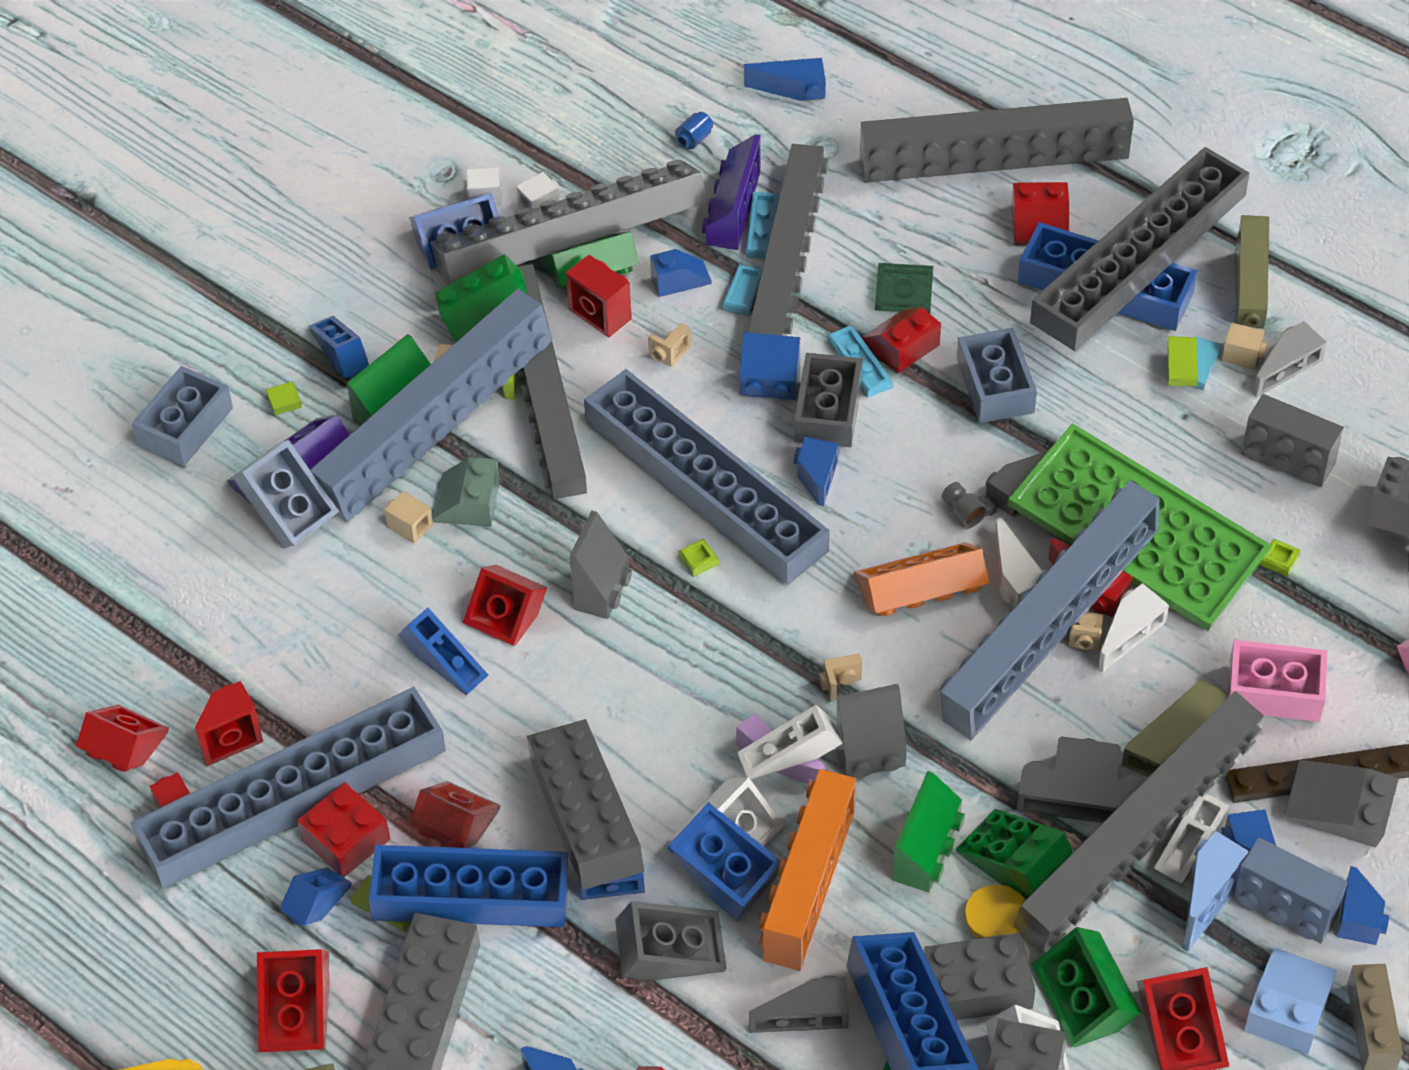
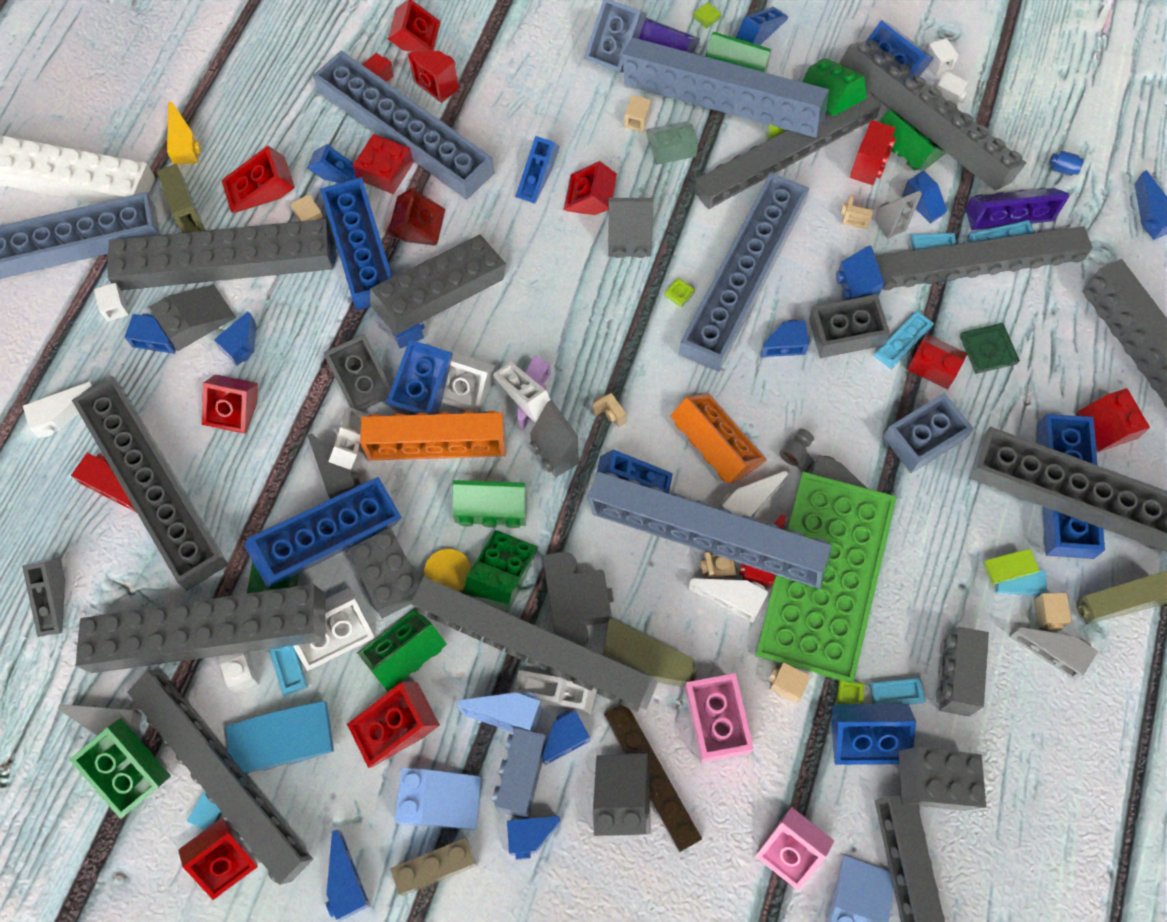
camera: 70 degrees right, 15 degrees up
none -> tan brick [291,194,324,221]
none -> white slope [328,407,369,470]
none -> blue slope [596,449,673,494]
none -> tan brick [769,662,811,703]
none -> blue slope [831,704,916,765]
none -> medium azure tile [869,677,925,705]
none -> light grey slope [875,191,922,239]

